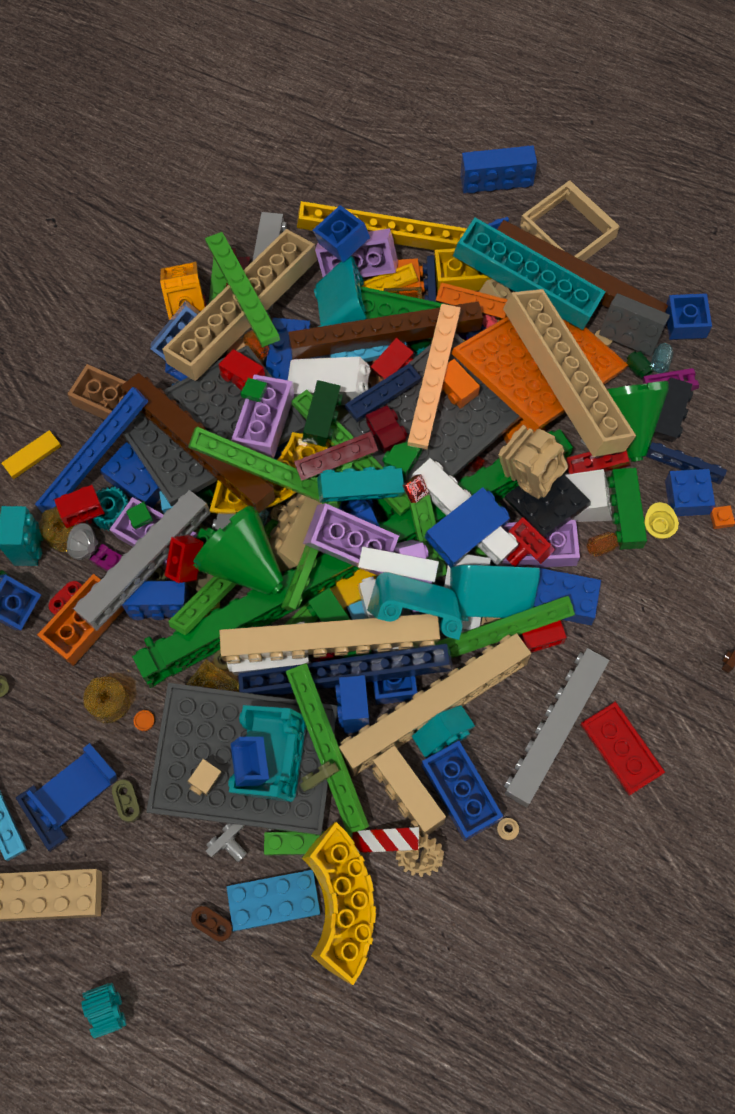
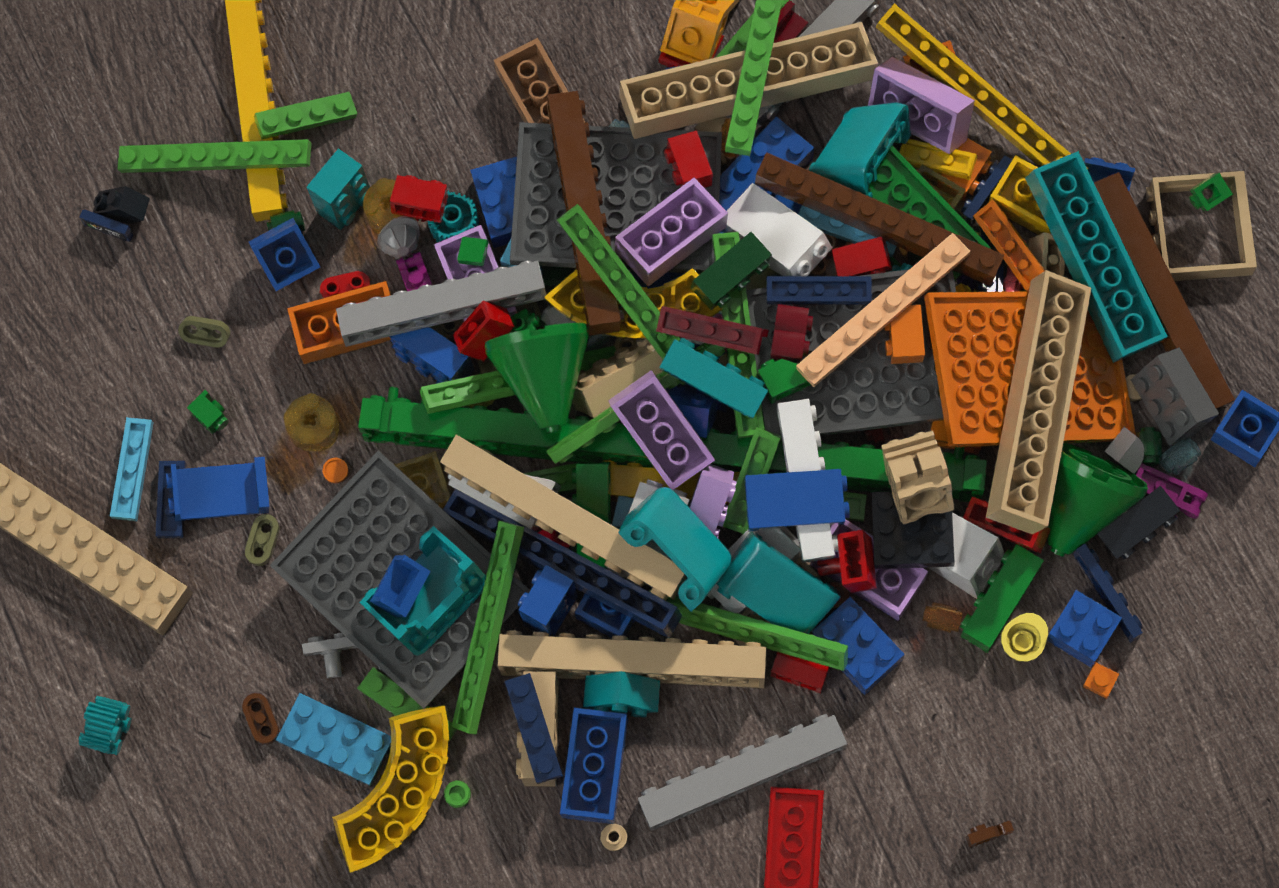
camera: 40 degrees right, 5 degrees up
yellow tile [1,430,62,479] -> none
blue plate [35,387,148,518] -> none
medium blue brick [150,301,200,361] -> none
tan brick [188,759,222,796] -> none
green tile [241,378,268,402] -> none
olive plate [300,761,340,792] -> none
blue brick [313,205,370,262] -> none
sticker [352,827,419,853] -> none
white sticker [358,547,439,582] -> none
tan gear [396,833,444,877] -> none
clear red plate [402,474,429,503] -> none
blue brick [460,145,537,193] -> none
none -> green brick [187,390,229,434]
none -> bright green tile [444,781,471,808]
none -> dark blue plate [505,673,563,784]
none -> light grey brick [1105,427,1144,474]
none -> green brick [1189,173,1233,211]

